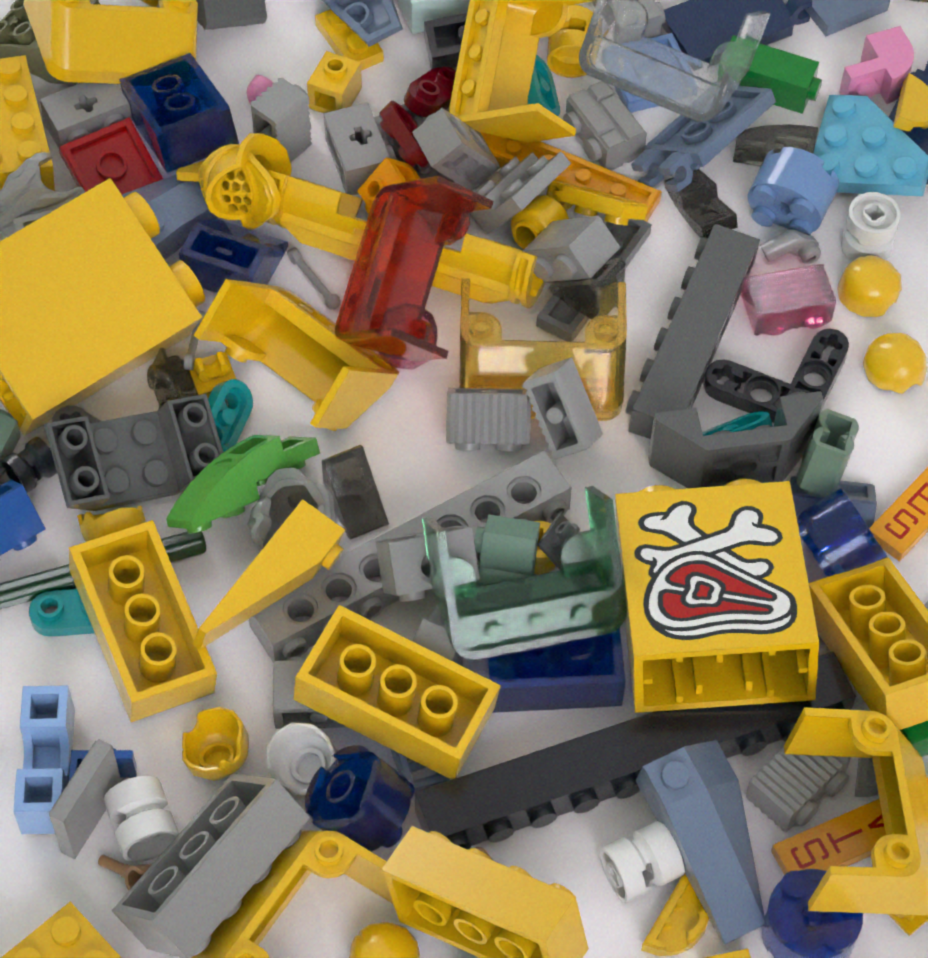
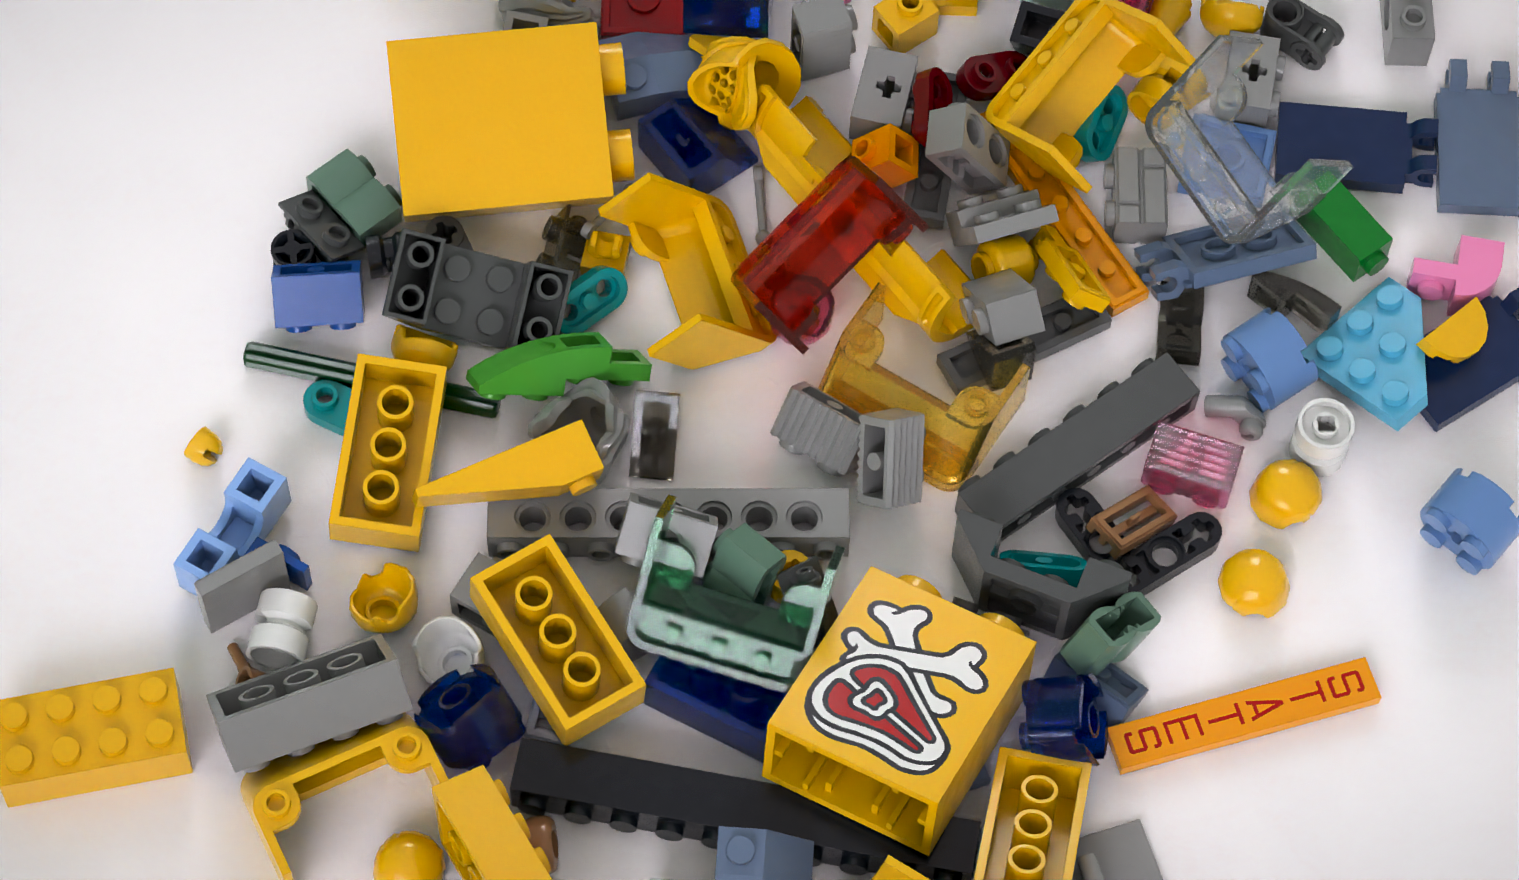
camera: 30 degrees right, 5 degrees up
none -> medium nougat tile [1085,485,1178,559]

